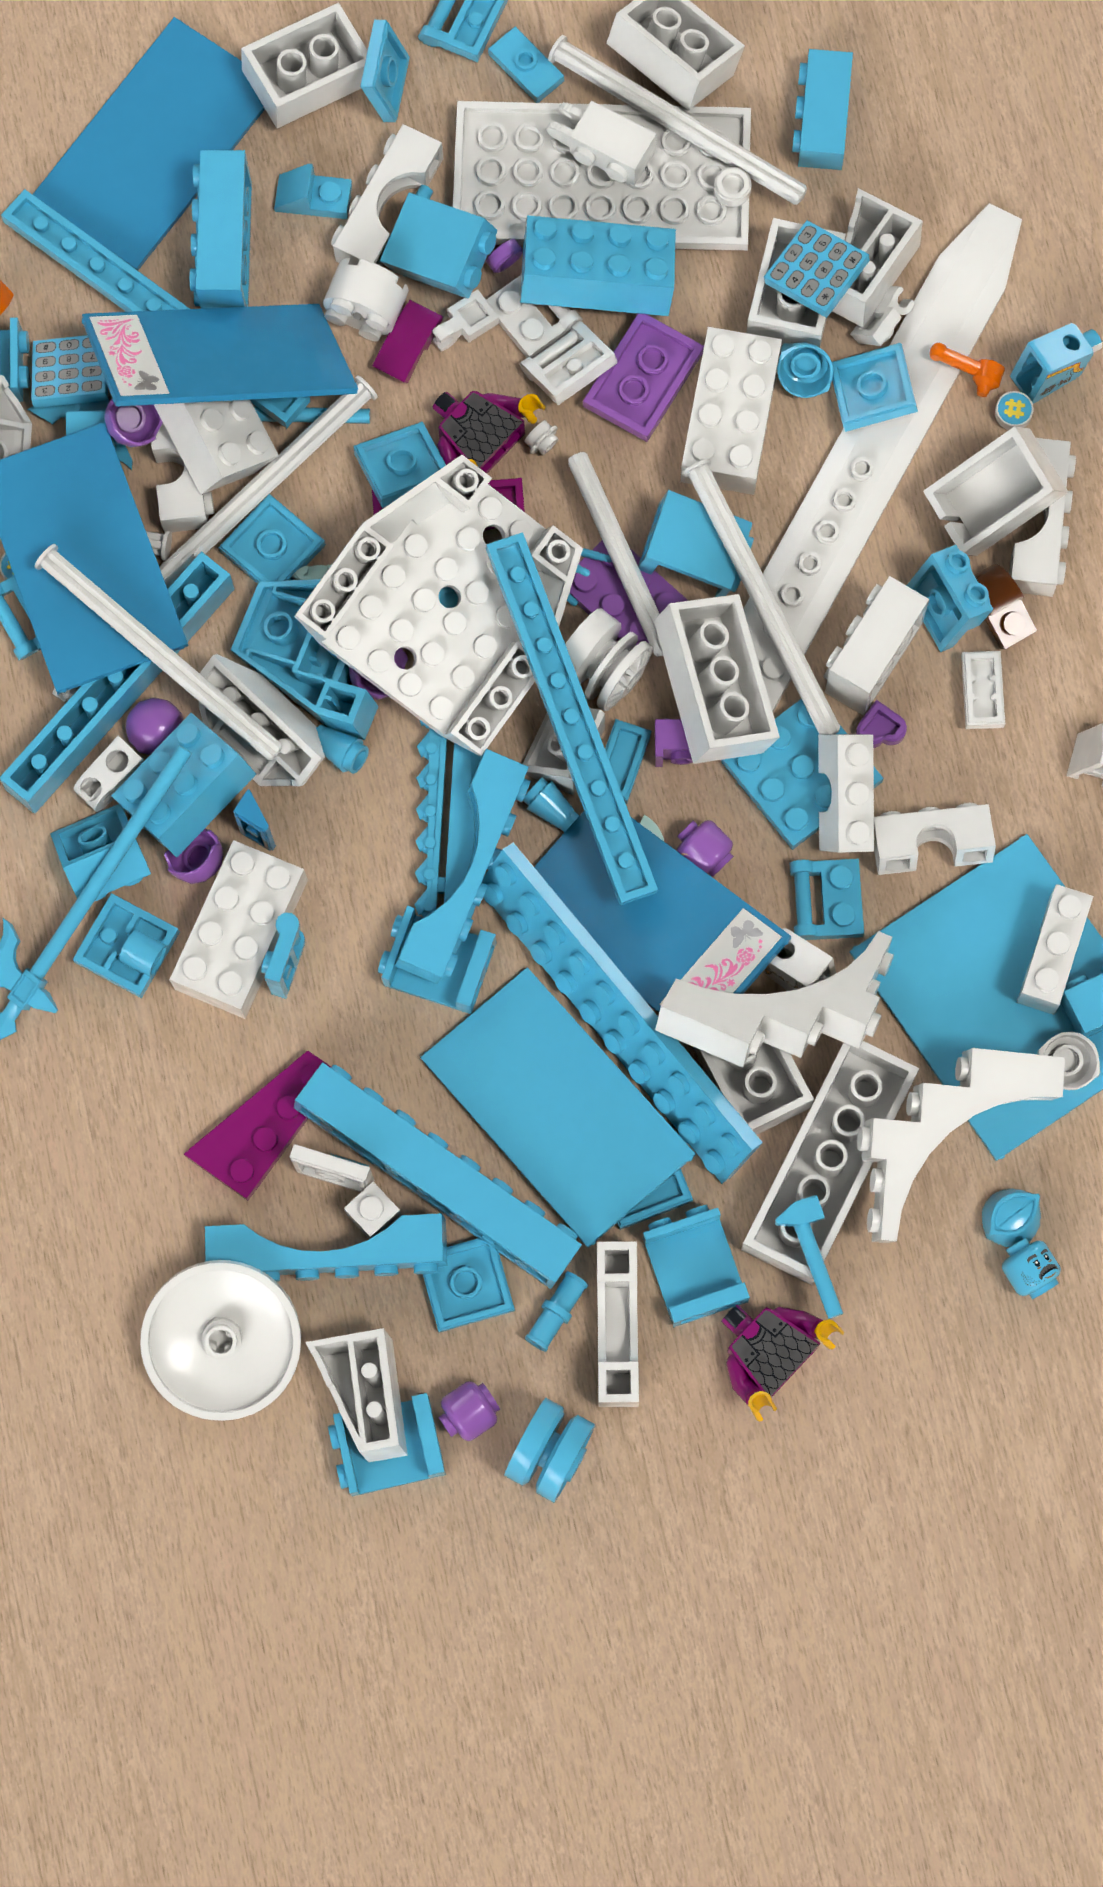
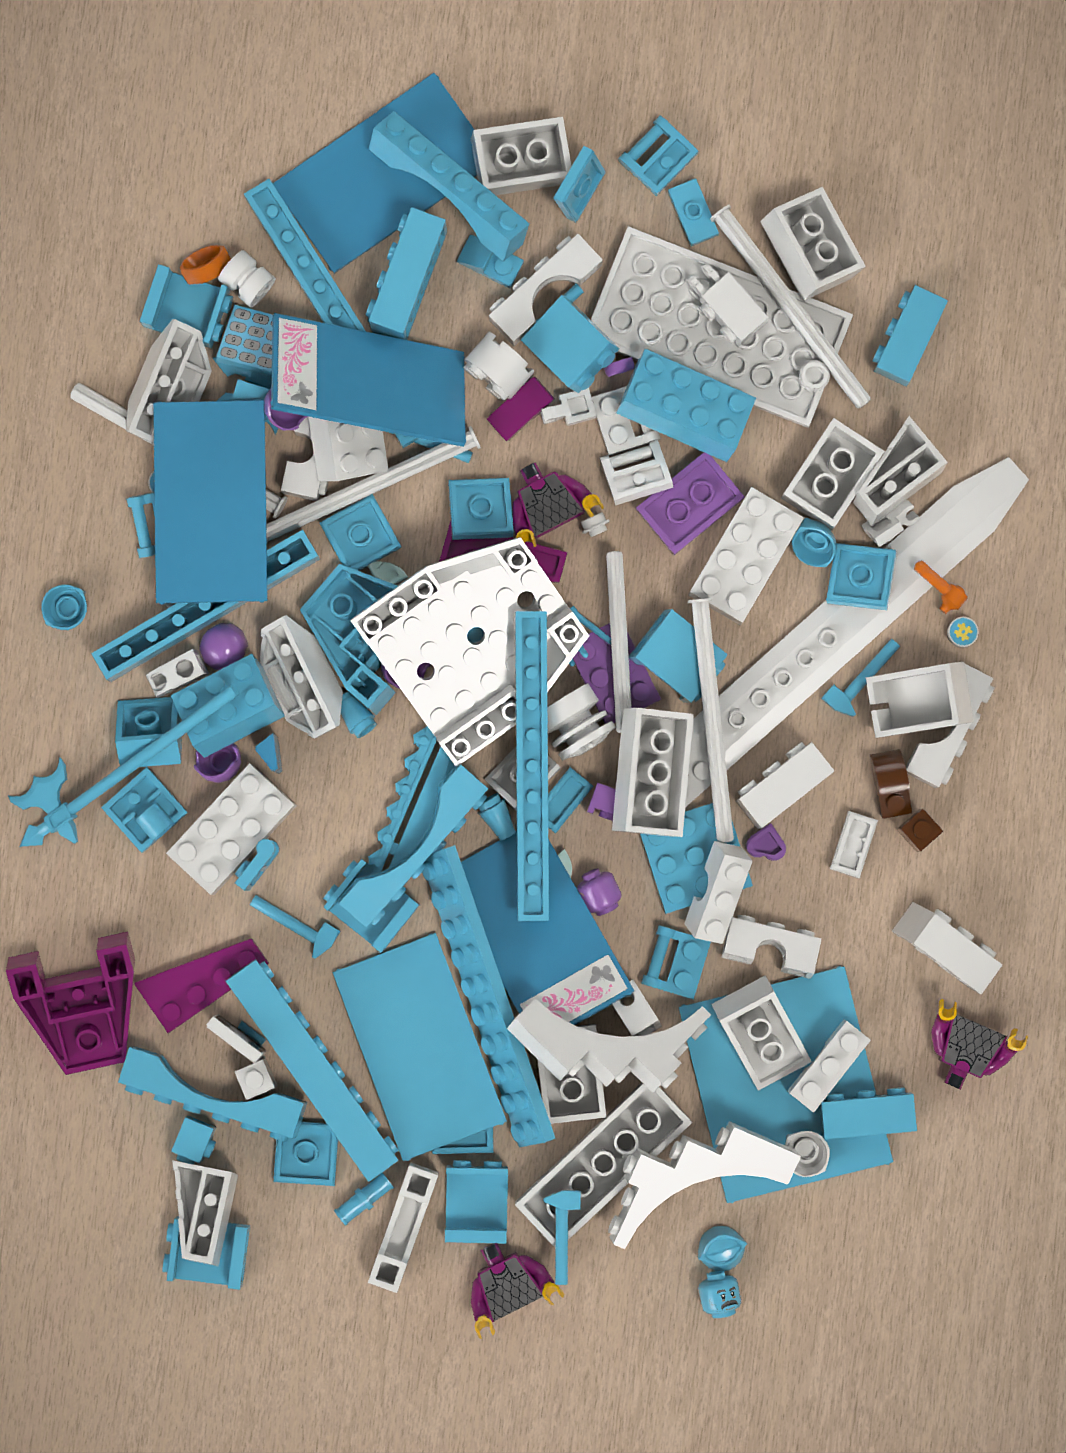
camera: 20 degrees right, 10 degrees up
white axle [35,544,282,761] -> none
white dish [140,1260,301,1421] -> none
medium lavender head [438,1381,500,1441] -> none
medium azure wheel [504,1398,595,1503] -> none
tile [764,220,870,318] -> none
medium azure plate [906,545,993,652] -> none
medium azure torso [1010,323,1102,404] -> none
none -> magenta wedge [6,931,135,1075]
none -> medium azure brick [171,1115,216,1165]
none -> white wheel [218,250,276,308]
none -> medium azure piece [250,895,341,959]
none -> medium azure arch [369,111,530,262]
none -> white slope [711,975,812,1091]
none -> medium azure piece [821,639,900,717]
none -> reddish brown brick [897,809,943,852]

